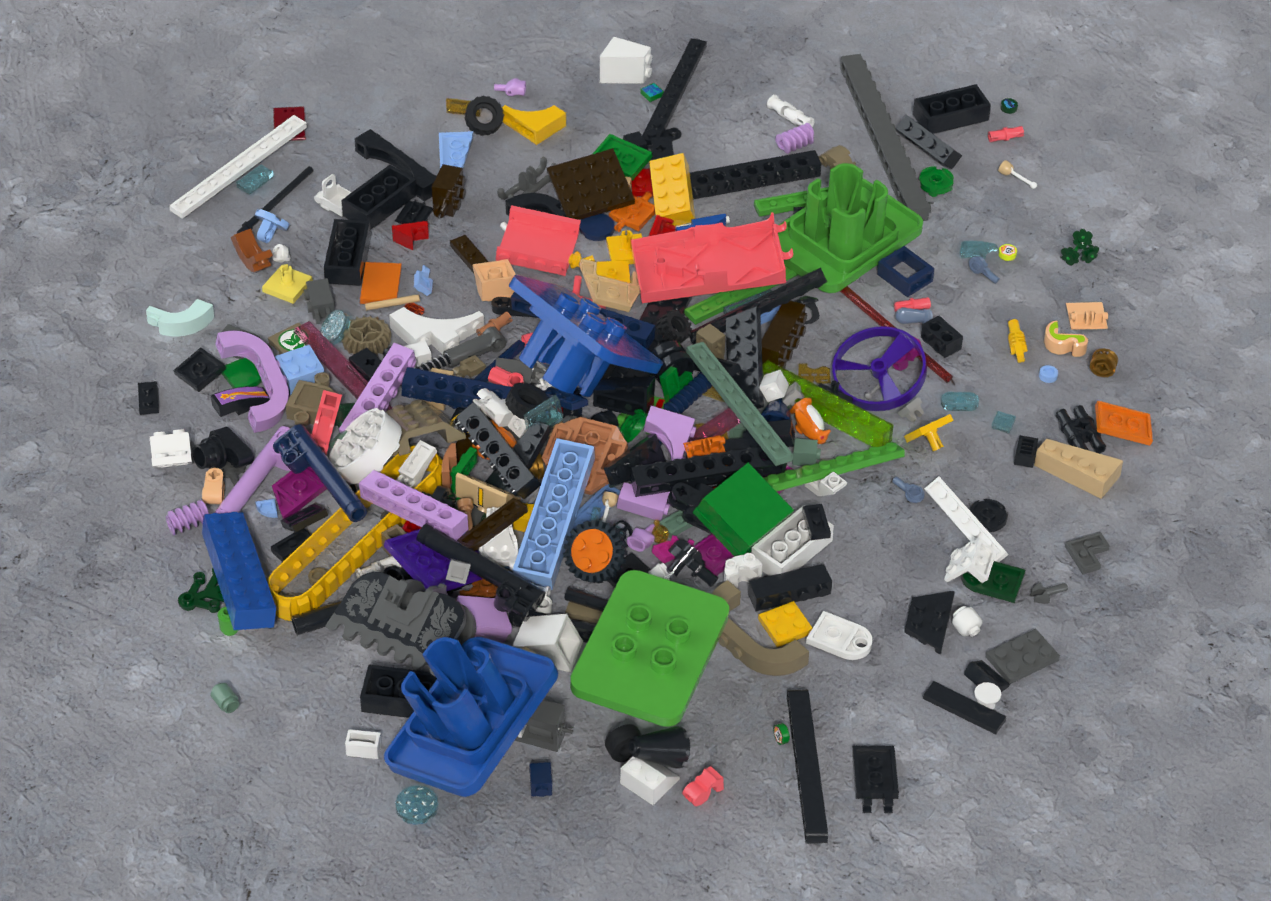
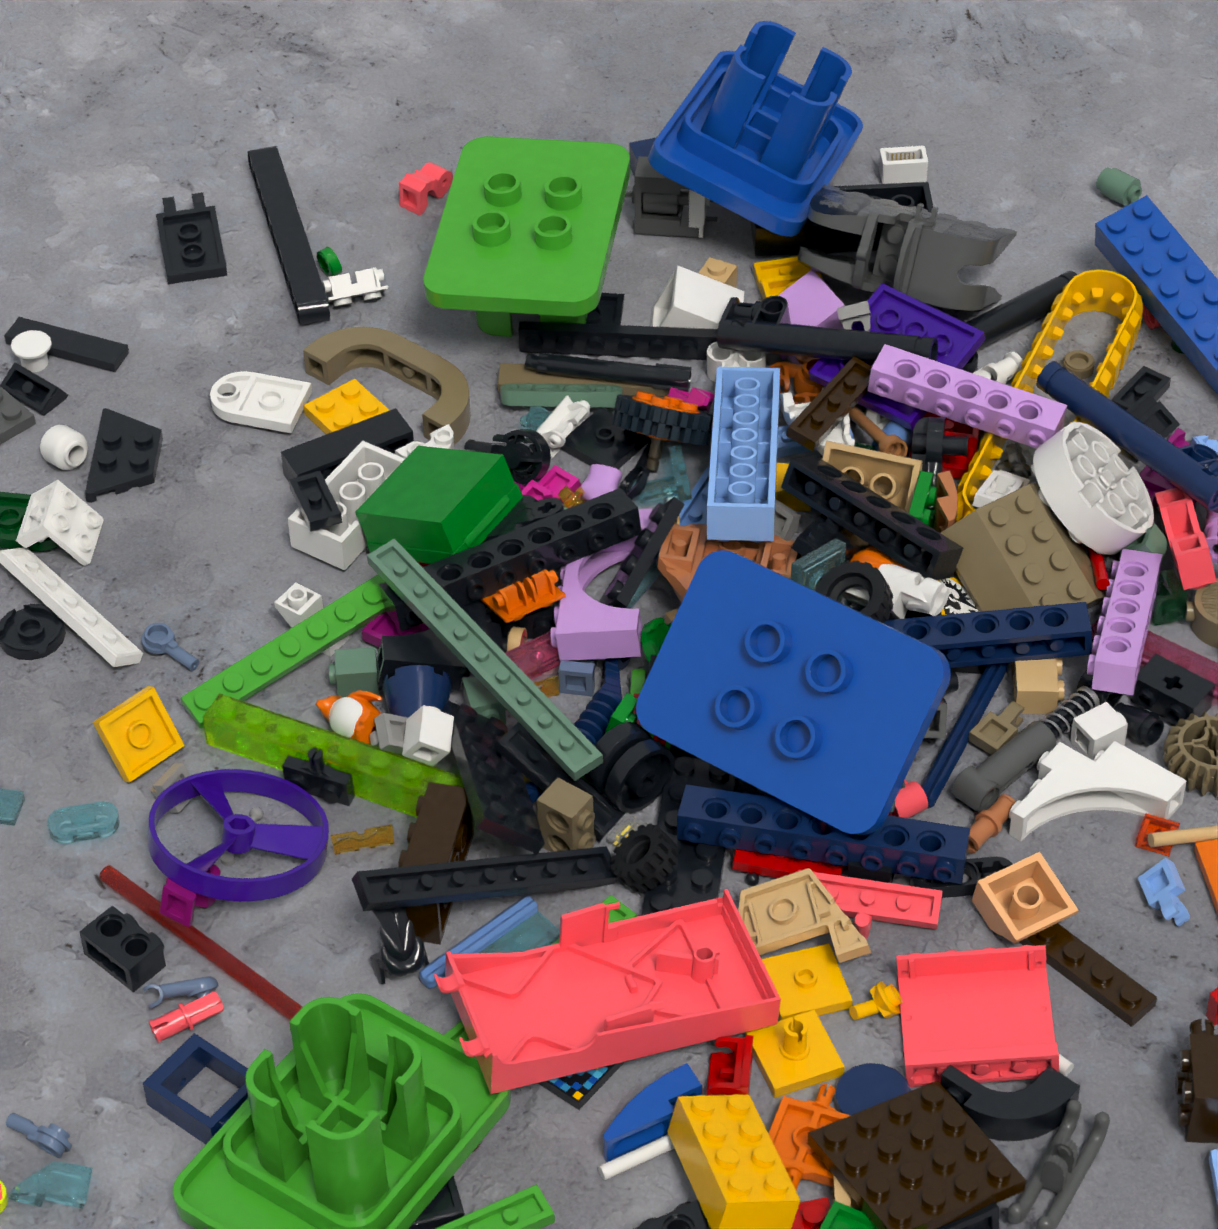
camera: 170 degrees right, 0 degrees up
none -> white hinge [323,267,388,307]
none -> dark pink slope [668,387,715,413]

